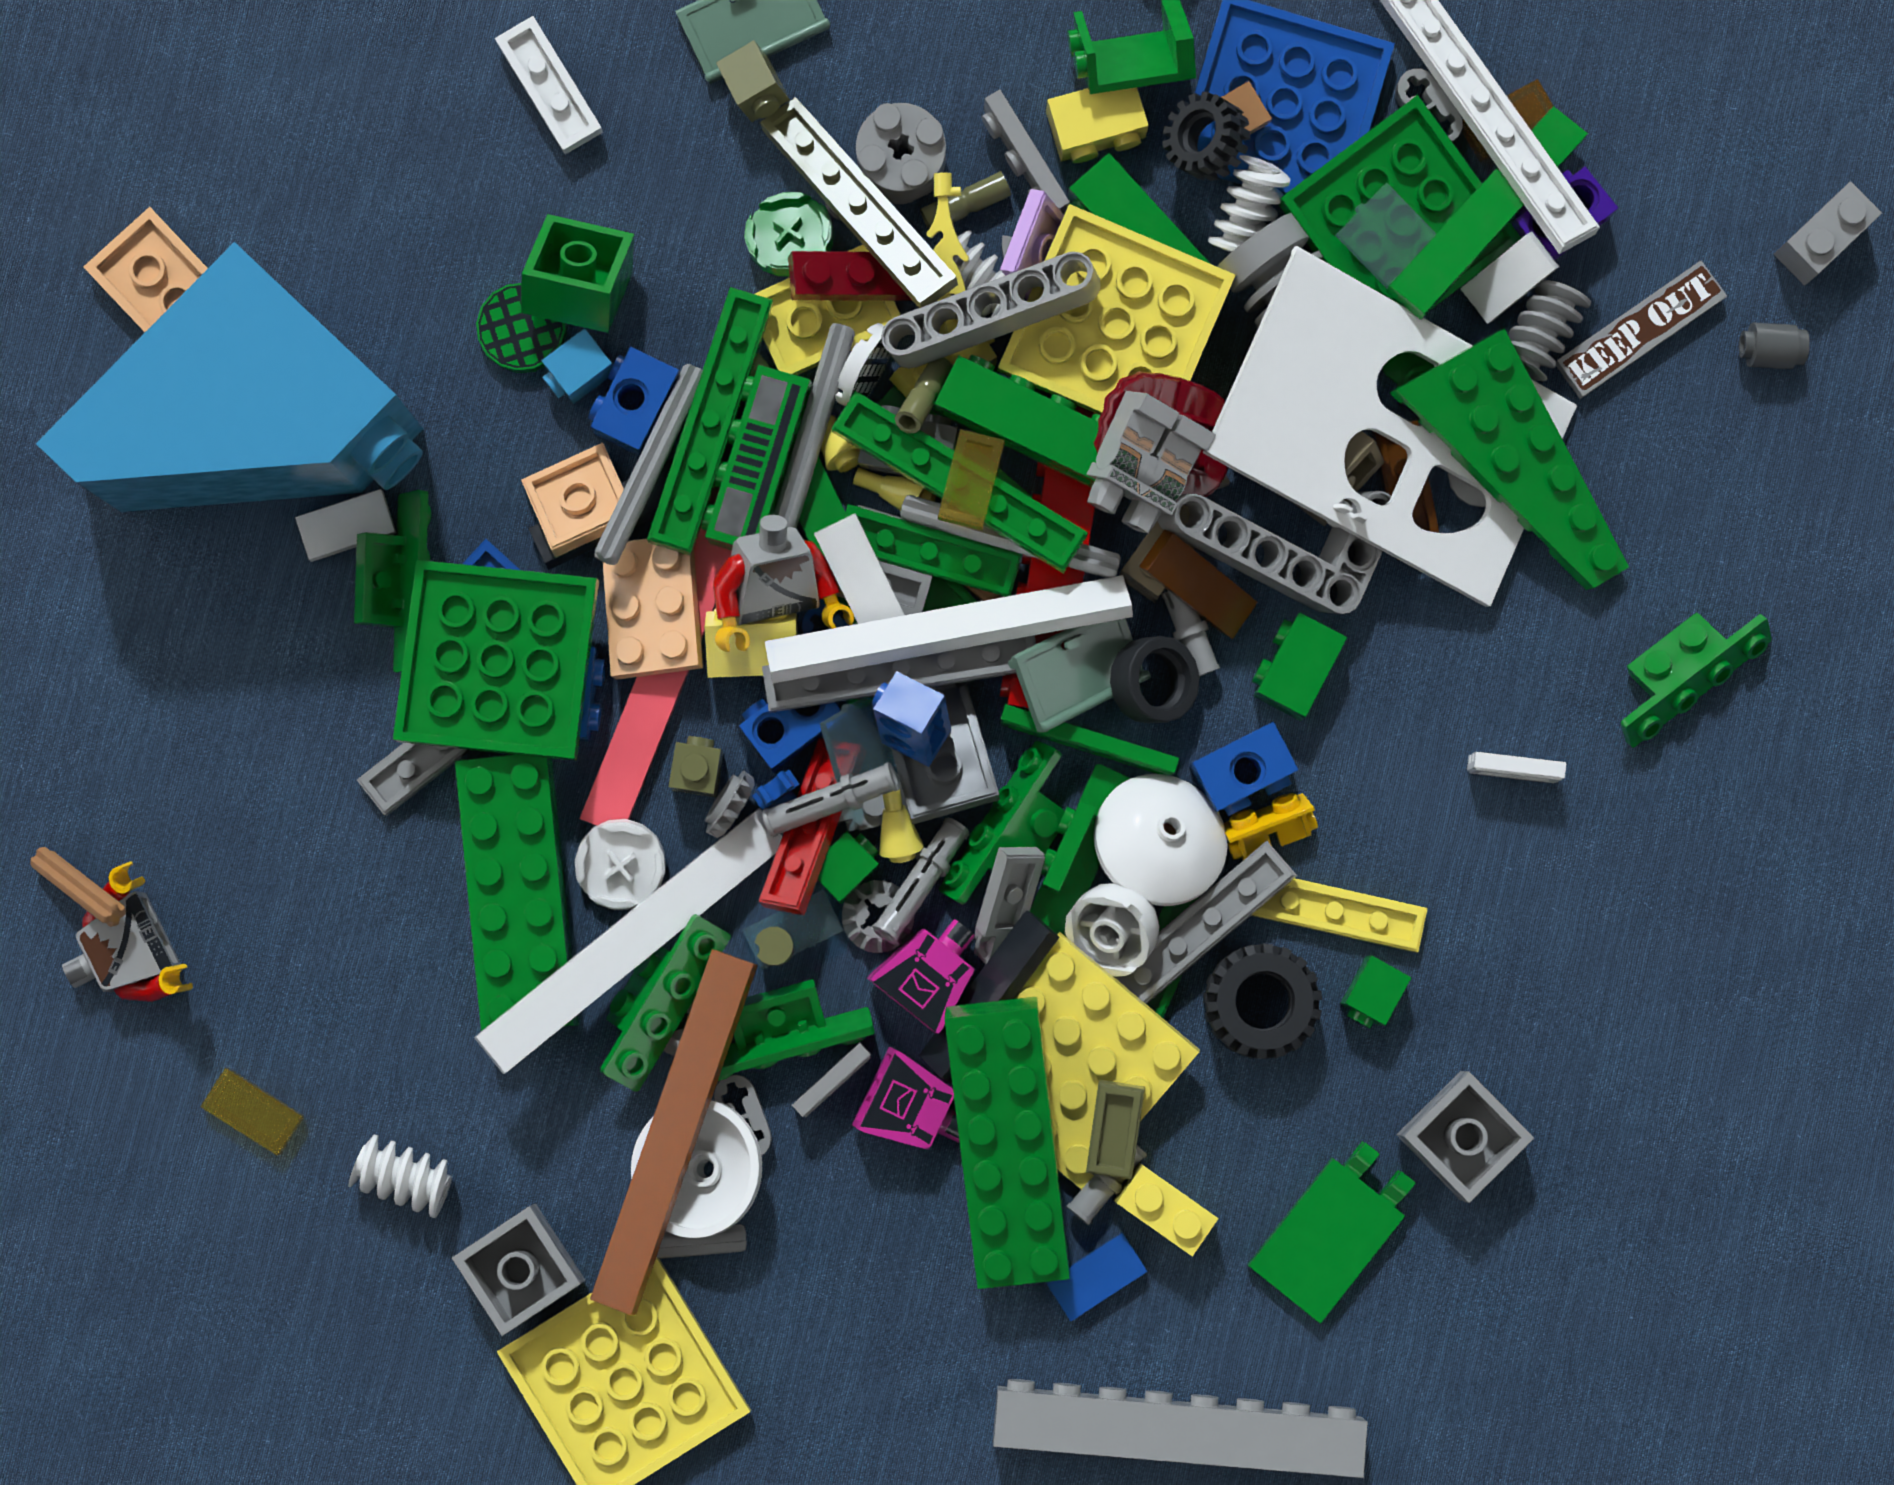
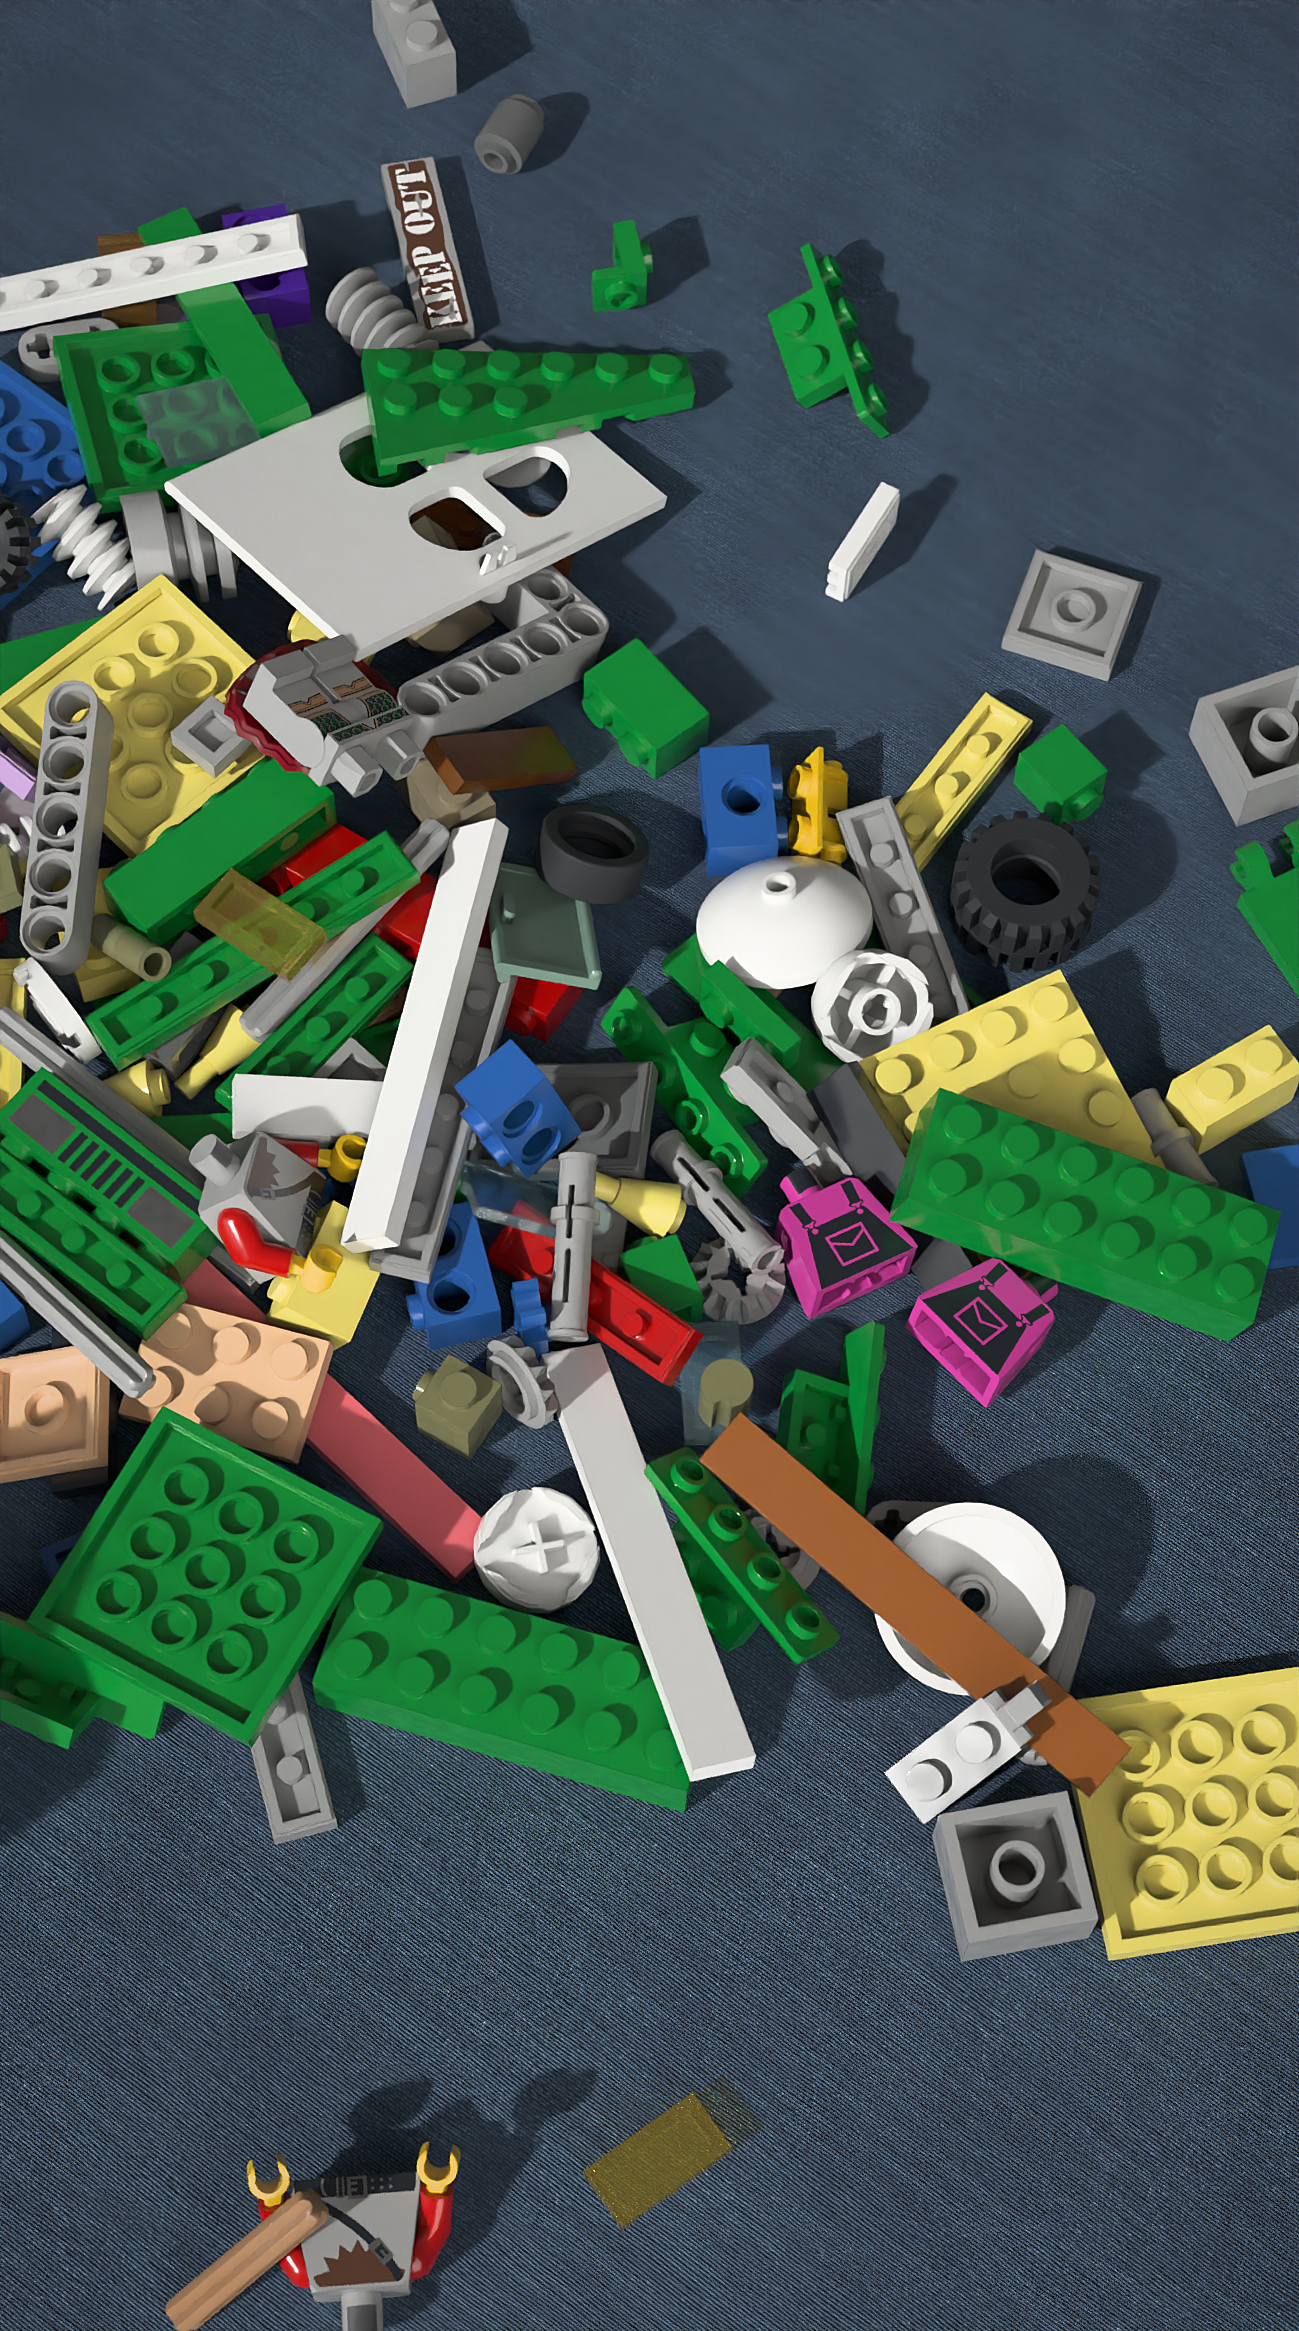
camera: 65 degrees left, 20 degrees down
white piece [348,1134,452,1218] -> none
light grey tile [792,1043,871,1117] -> none
green tile [1000,704,1179,776] -> none
olive tile [1086,1080,1145,1180] -> none
light grey pin [1161,591,1220,676] -> none
white tile [1461,232,1559,324] -> none
none -> light grey plate [171,695,253,779]
none -> green bracket [592,220,653,312]
none -> hinge [884,1680,1053,1825]
none -> light grey tile [1001,549,1143,682]

